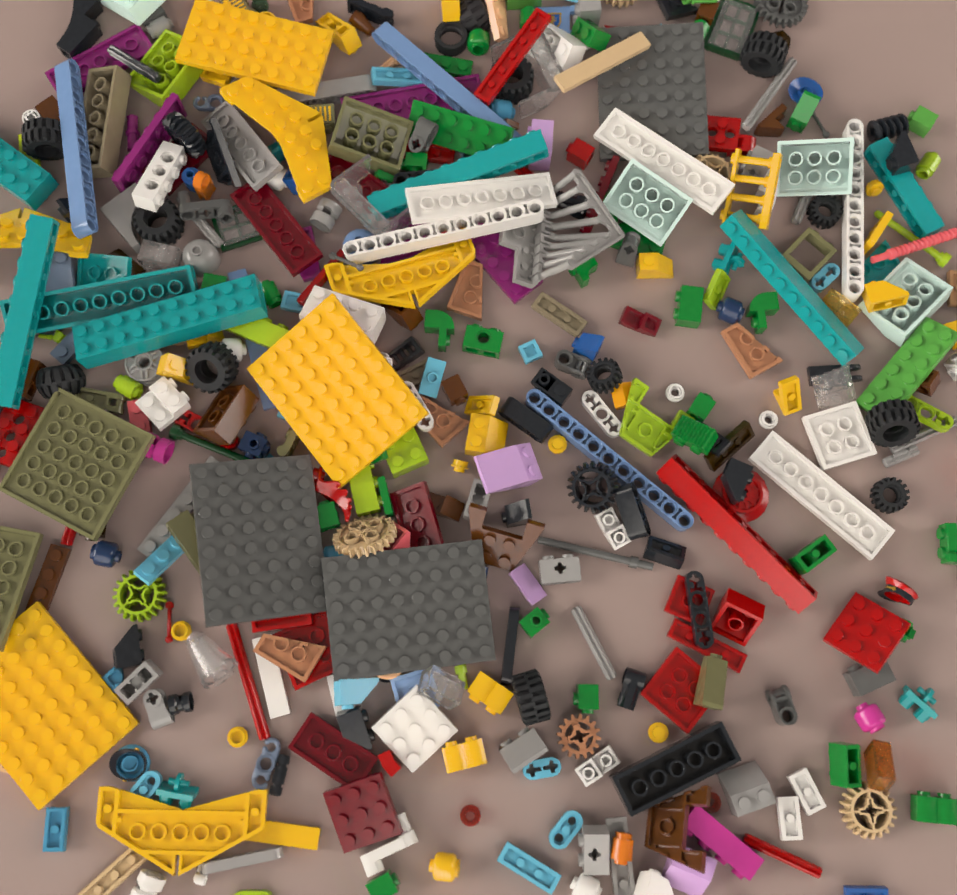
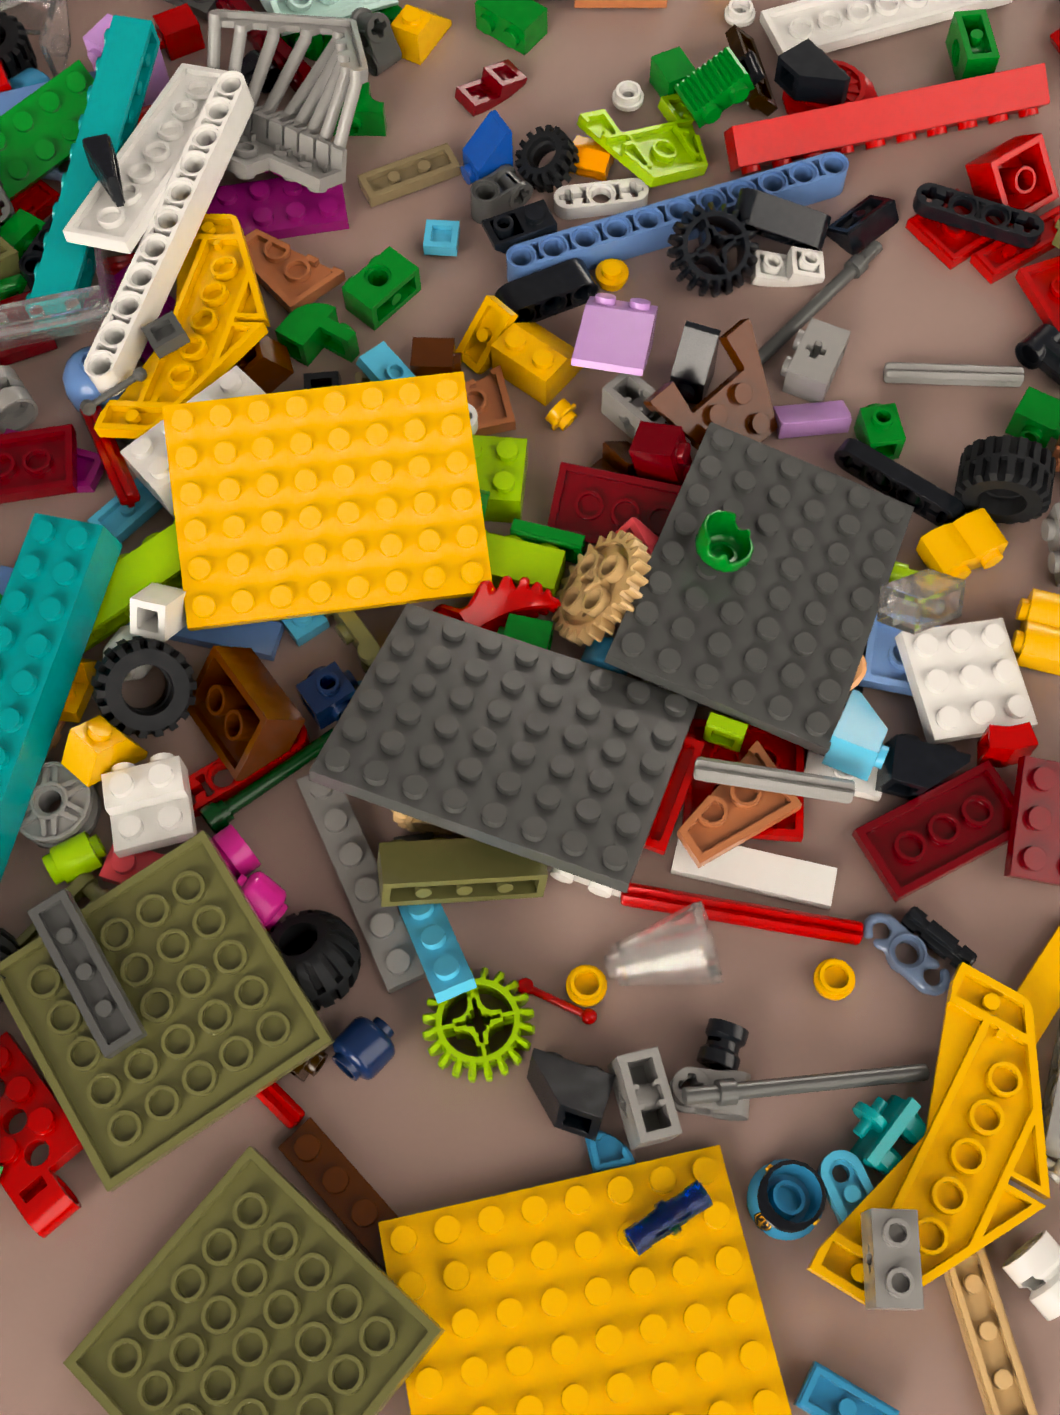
camera: 55 degrees left, 10 degrees down
none -> dark grey plate [27,889,148,1059]
none -> black slope [82,134,125,207]
none -> white brick [130,582,187,642]
none -> dark grey plate [141,311,191,359]
none -> dark pink head [236,871,289,931]
none -> black wheel [269,910,361,1011]
none -> clear blue pin [623,1180,713,1256]
none -> dark red brick [629,421,692,486]
none -> dark grey bar [682,1063,930,1107]
none -> light grey axle [693,757,855,804]
none -> green hair [695,510,754,572]
none -> lime tile [702,711,748,752]
none -> light grey brick [860,1208,924,1311]

